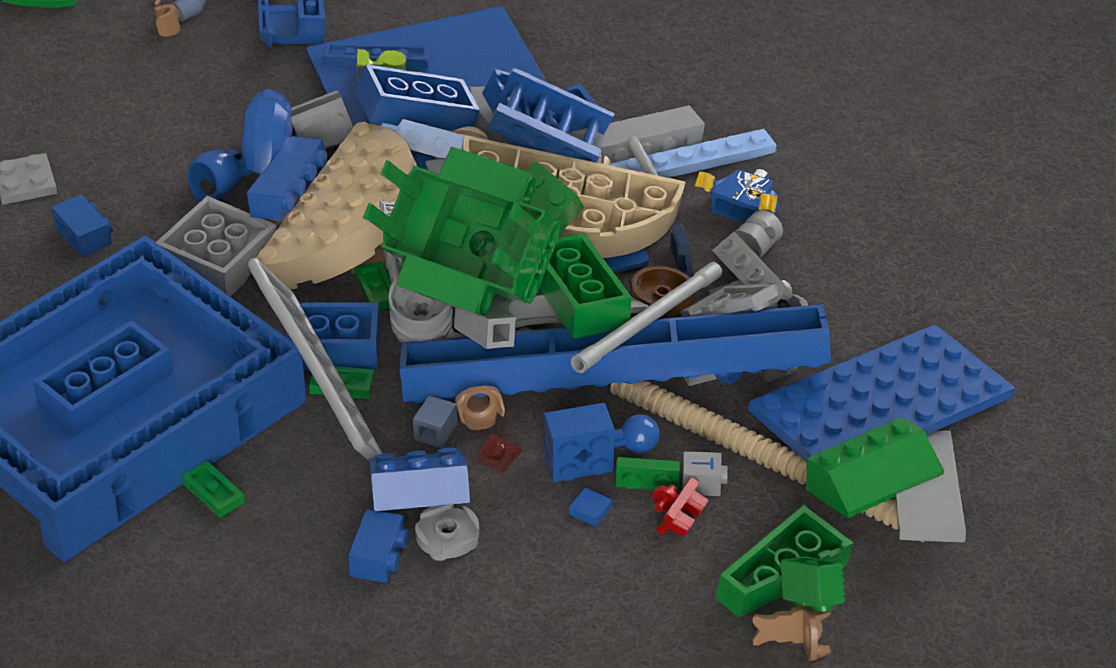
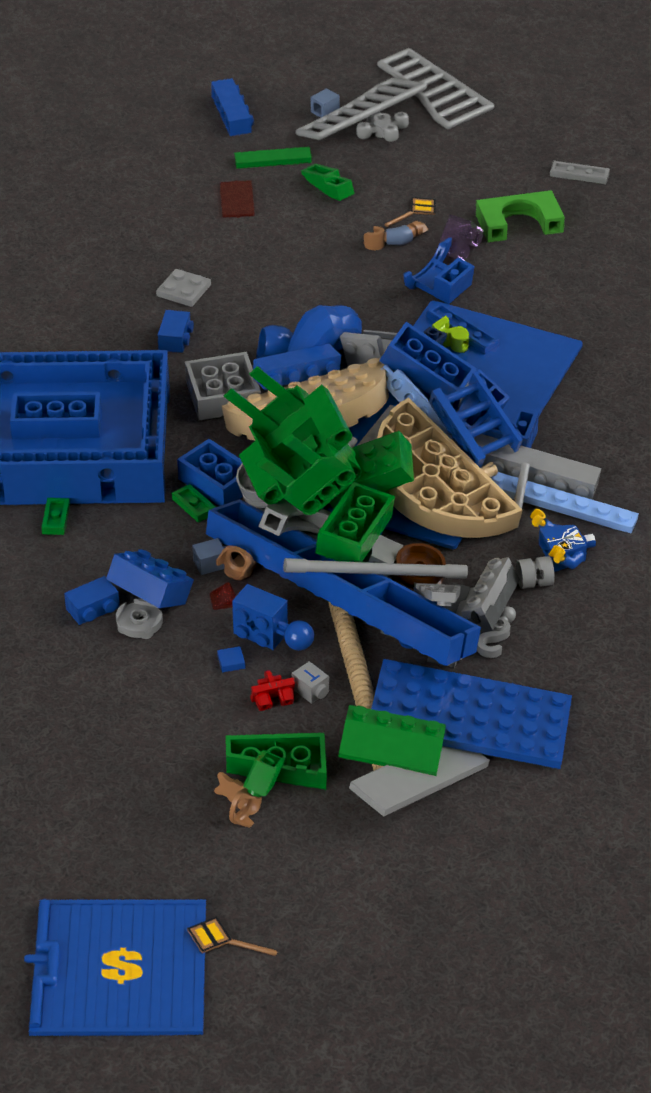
camera: 45 degrees right, 0 degrees up
light grey bar [248,258,383,461] -> none
green plate [616,457,680,491] -> none
dark blue tile [670,224,694,278] -> none

